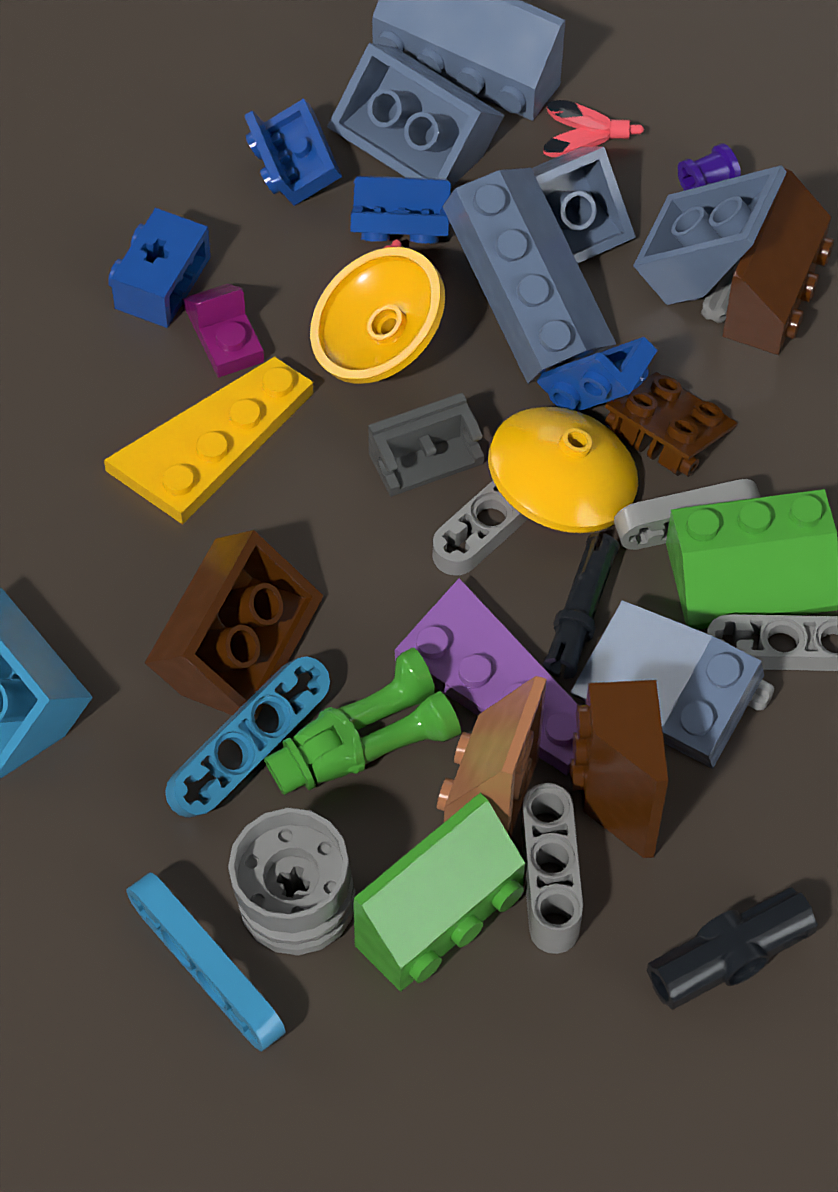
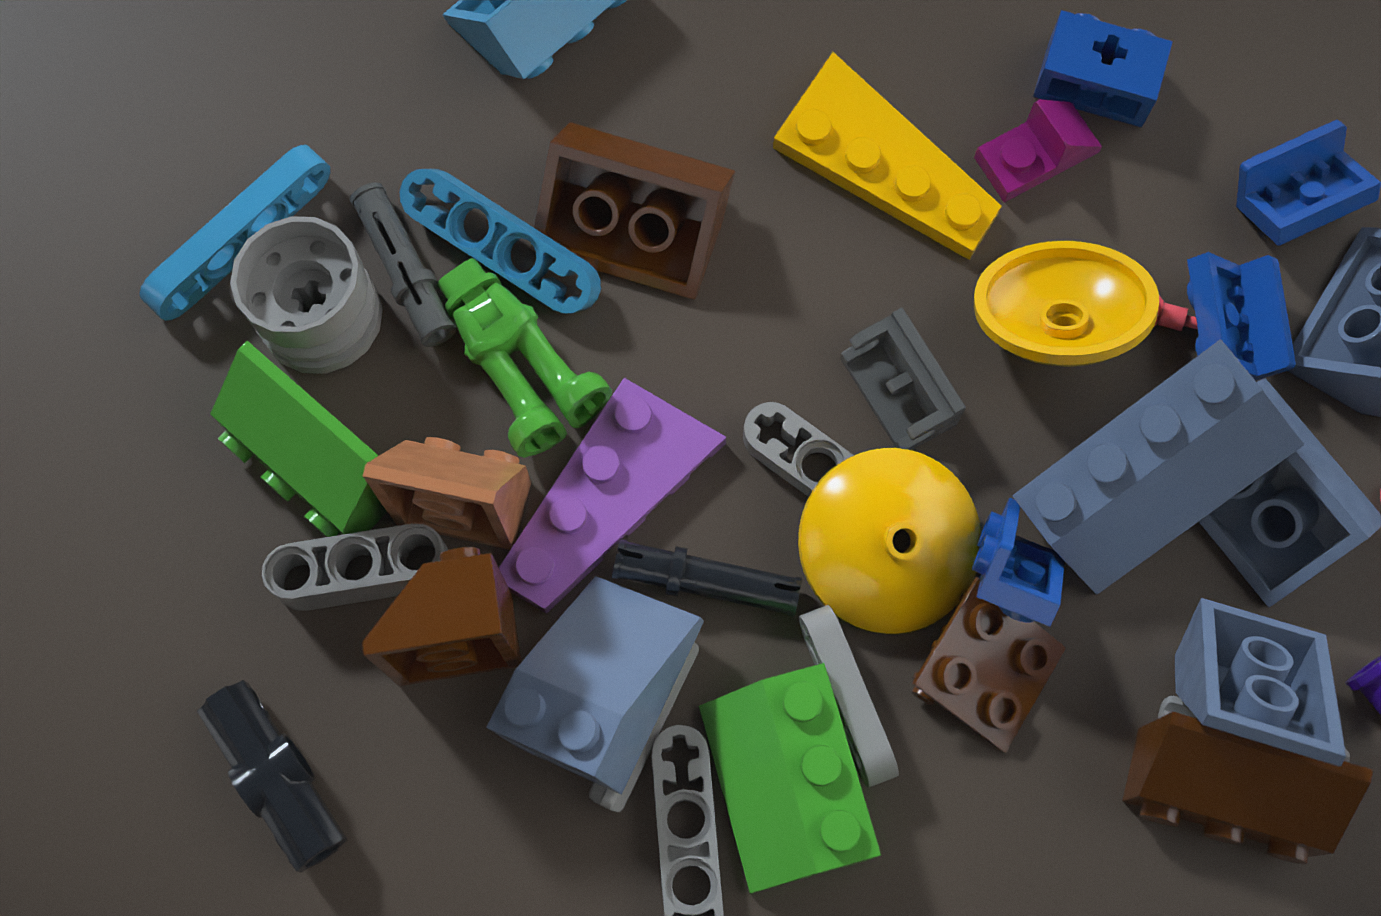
camera: 85 degrees right, 15 degrees up
none -> dark grey pin [350,182,457,347]

